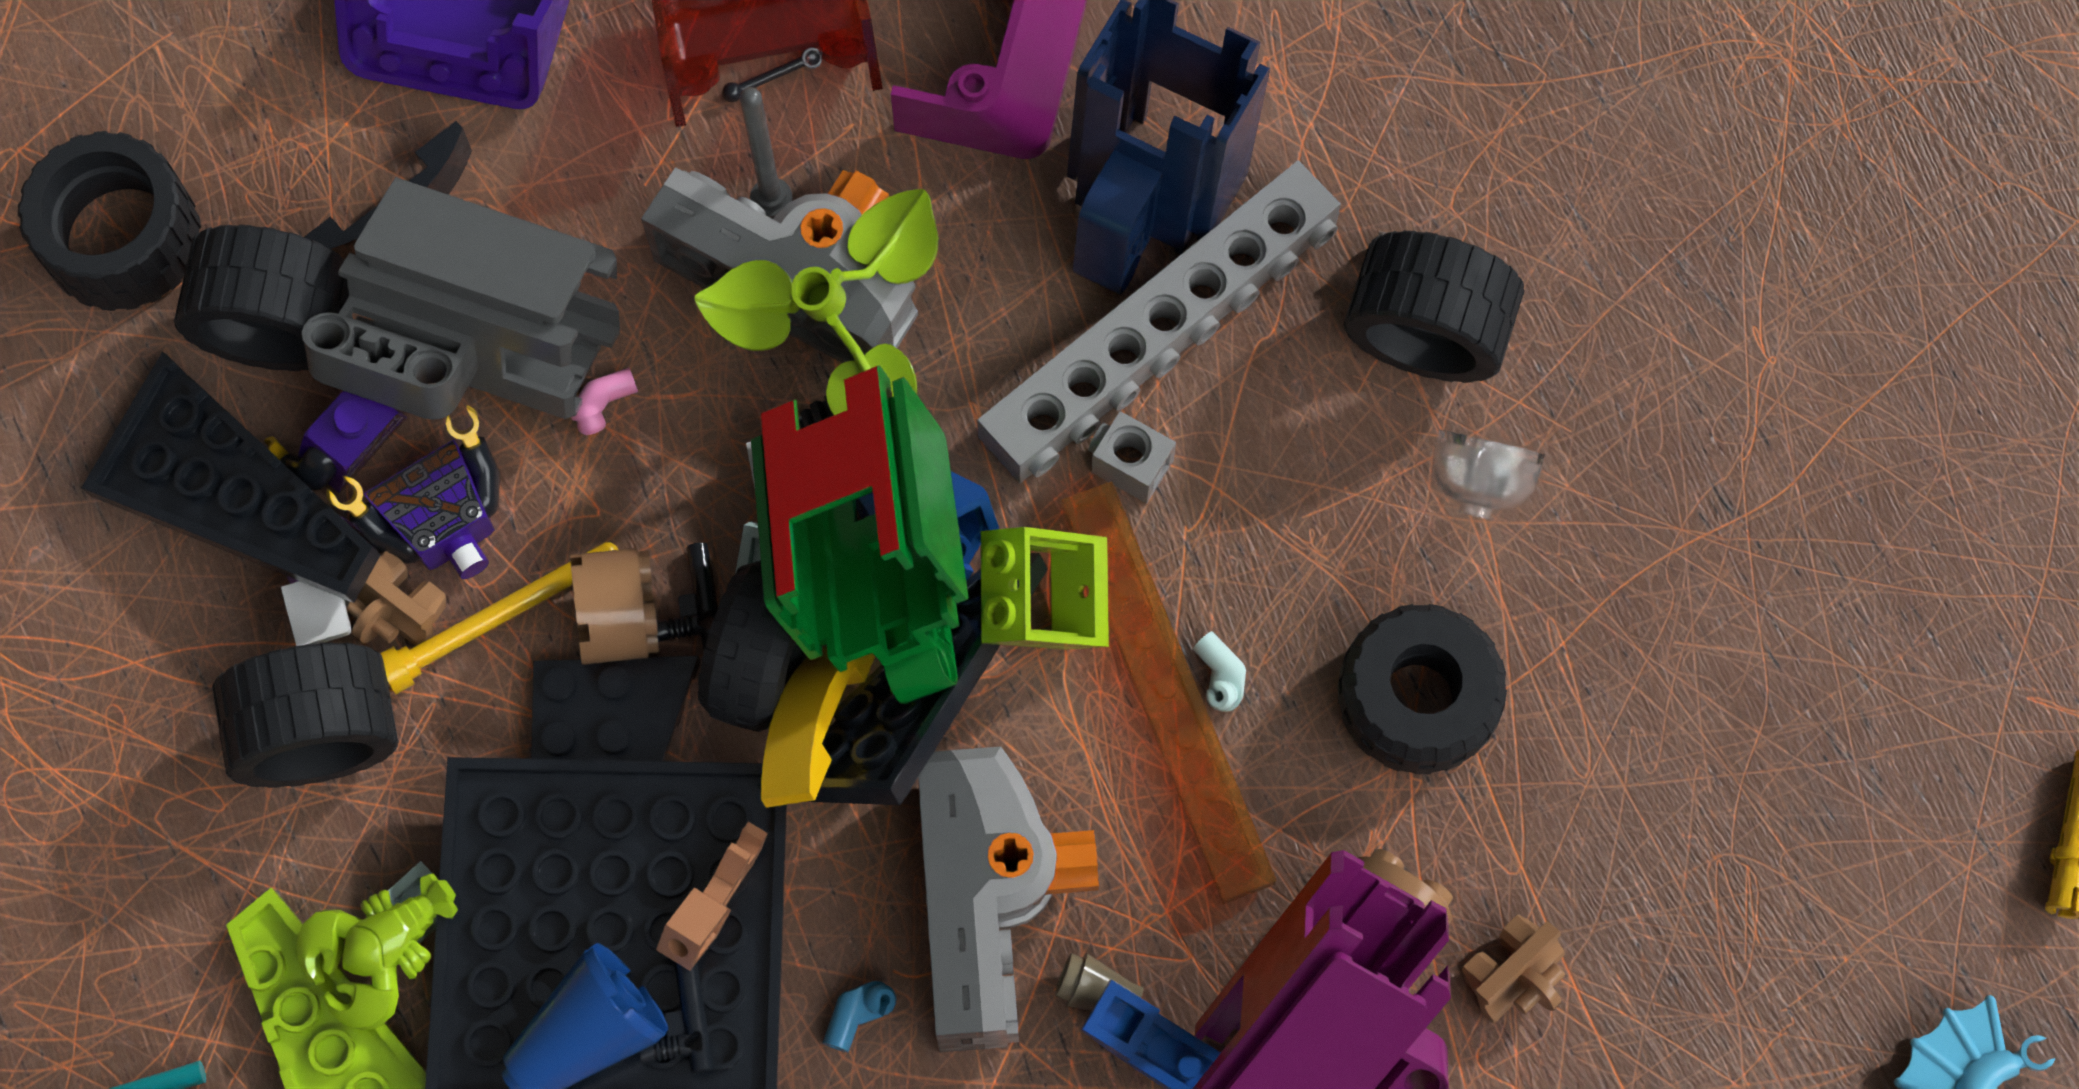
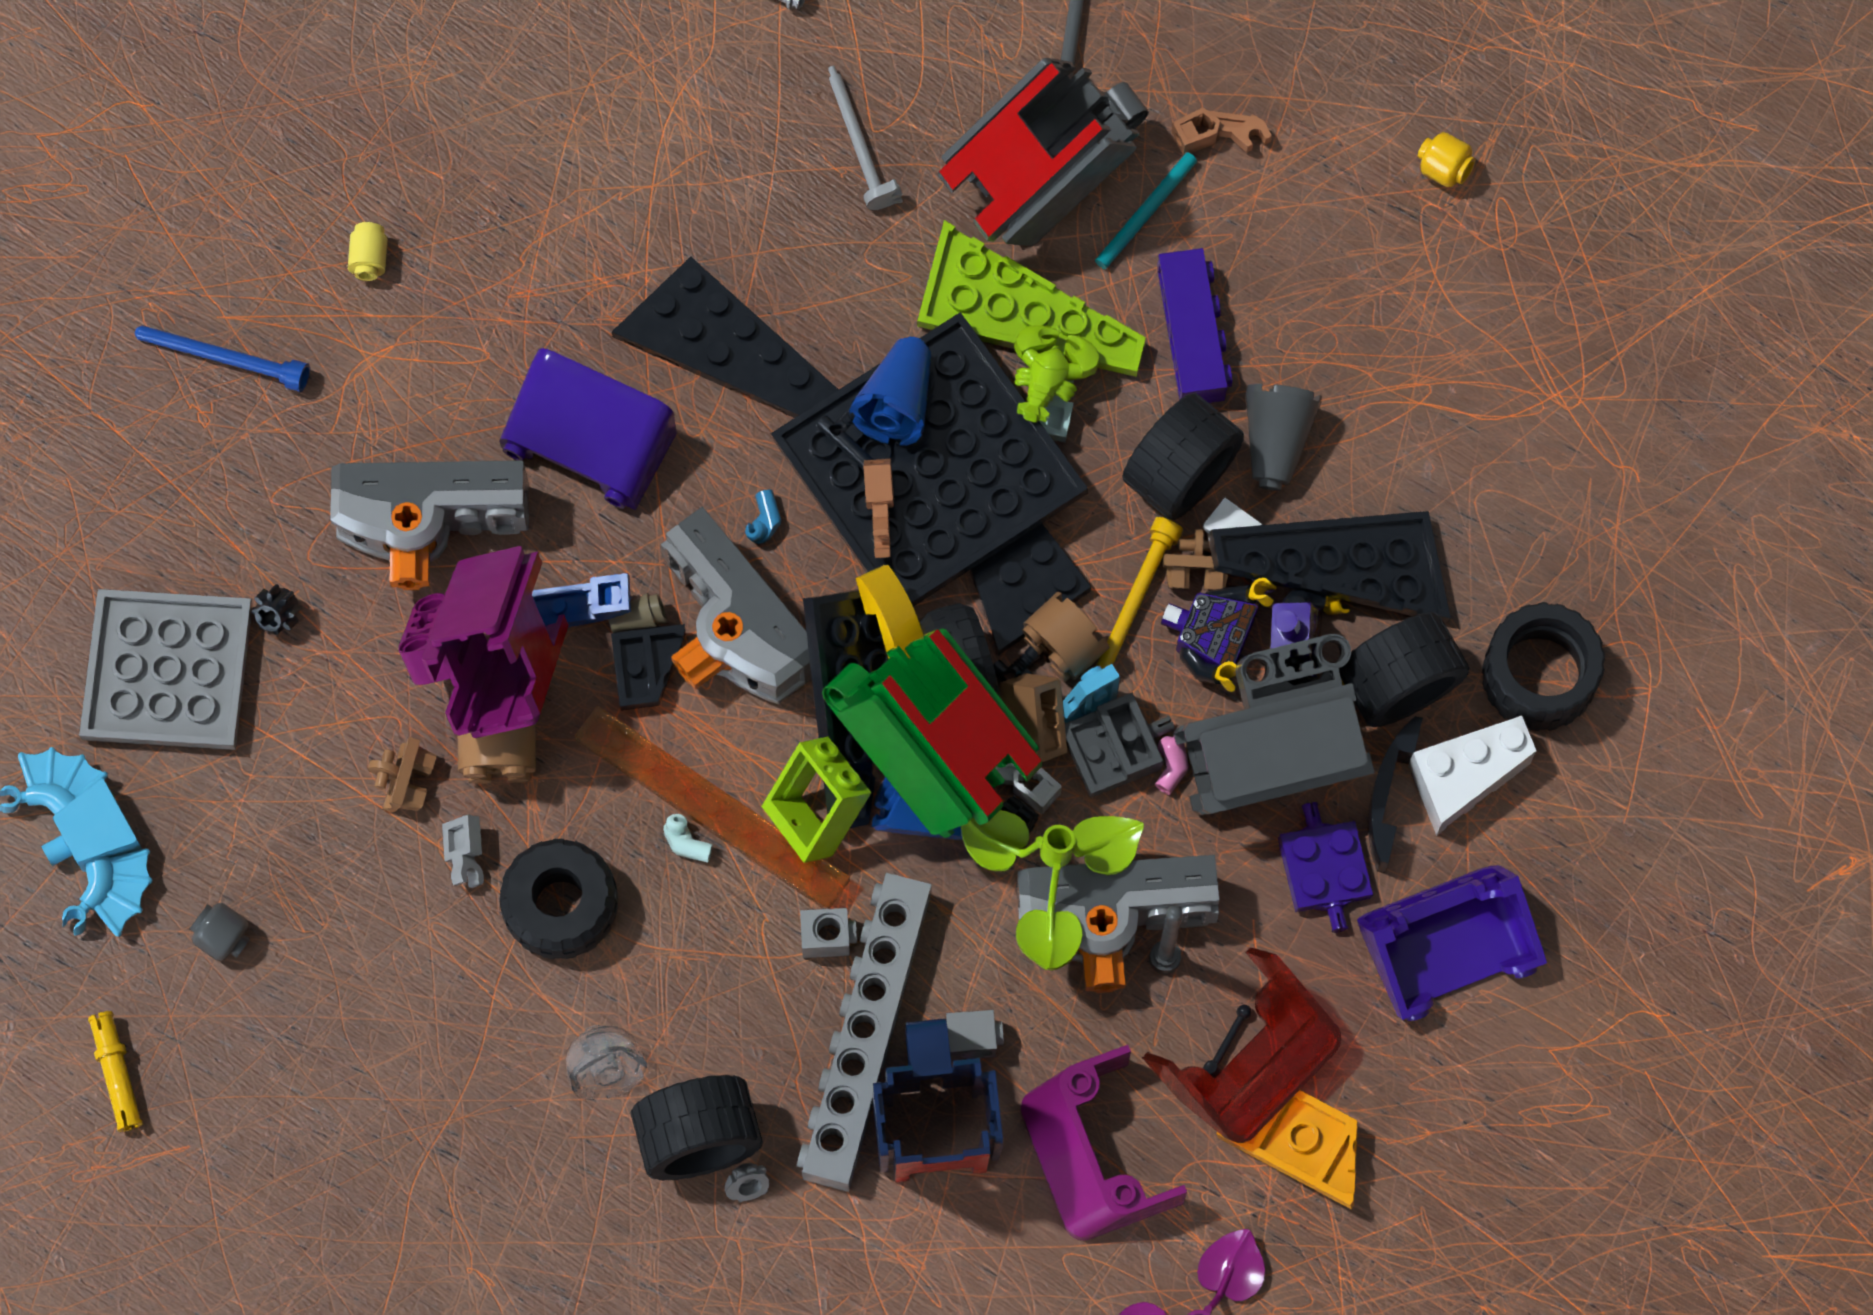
camera: 145 degrees right, 0 degrees up
none -> dark grey head [189,903,250,961]
none -> light grey plate [442,815,484,888]
none -> black wing [611,624,686,711]
none -> light grey brick [946,1010,1004,1060]
none -> medium nougat arch [1000,673,1067,762]
none -> medium azure wing [1063,664,1120,723]
none -> dark grey plate [1065,692,1175,798]
none -> dark purple brick [1157,248,1232,403]
none -> dark grey cone [1246,384,1322,491]
none -> dark purple plate [1277,802,1373,933]
none -> white wedge [1408,716,1536,836]

